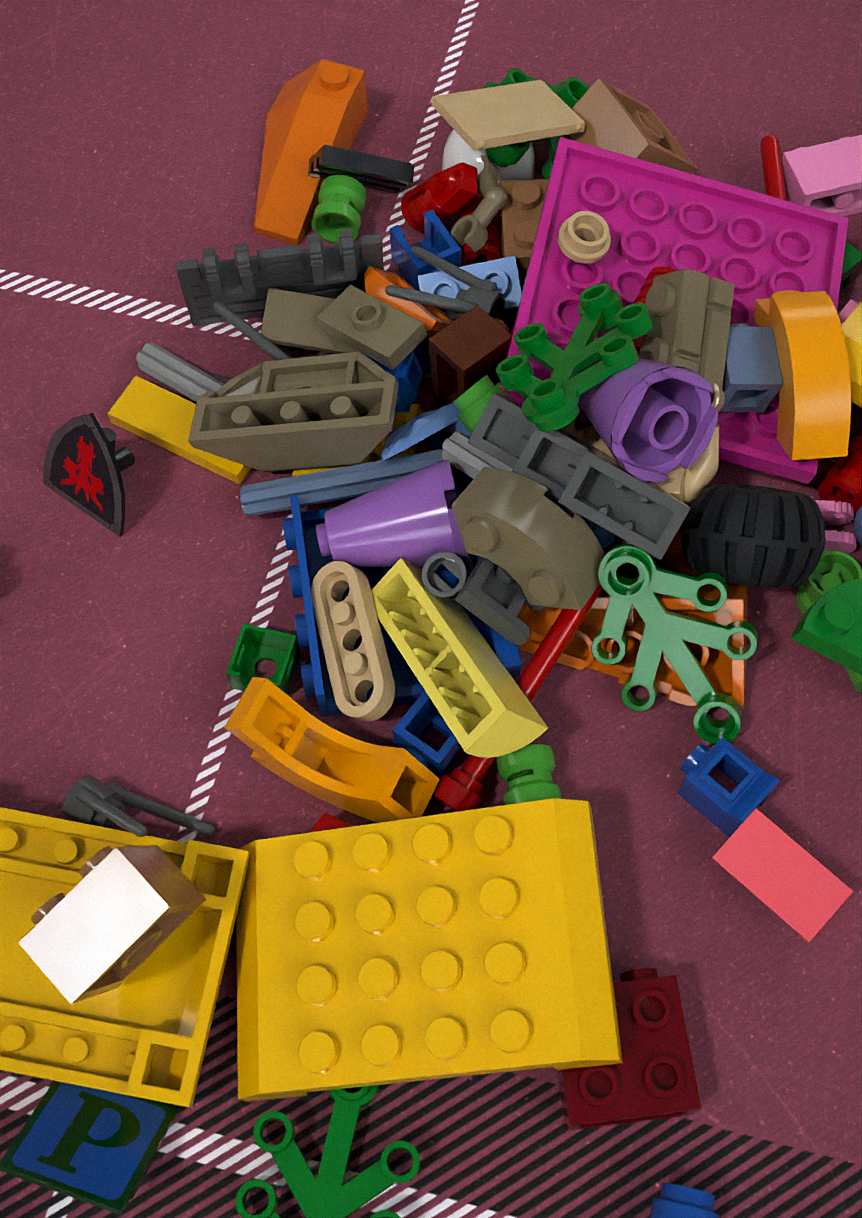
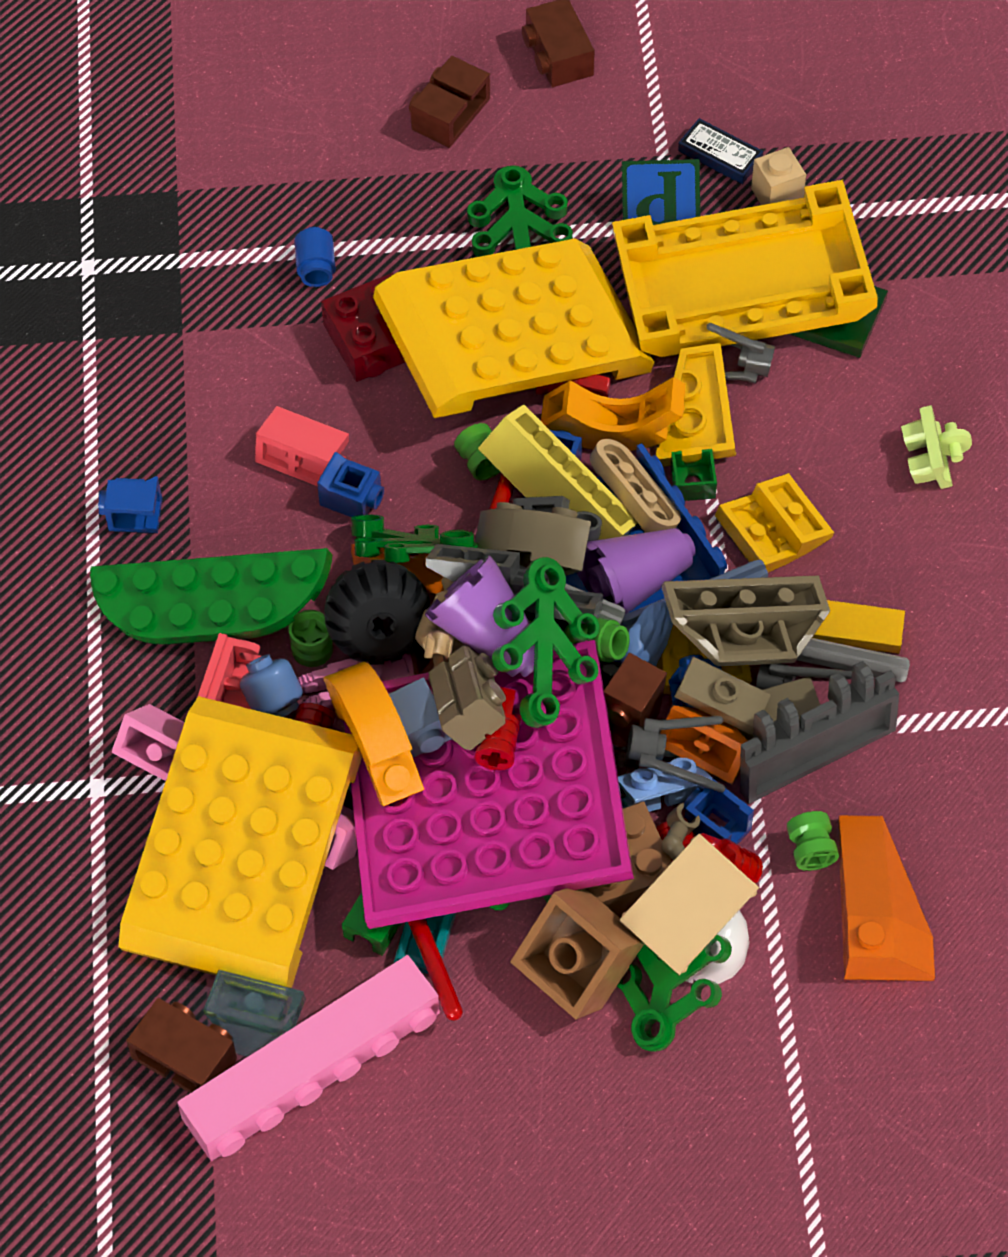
camera: 160 degrees right, 5 degrees down
brick [19,845,206,1004] -> none
shield [43,413,135,537] -> none
black tile [308,145,414,194] -> none
tan plate [557,211,611,264] -> none
none -> yellow wing [656,343,736,466]
none -> yellow slope [715,473,834,572]

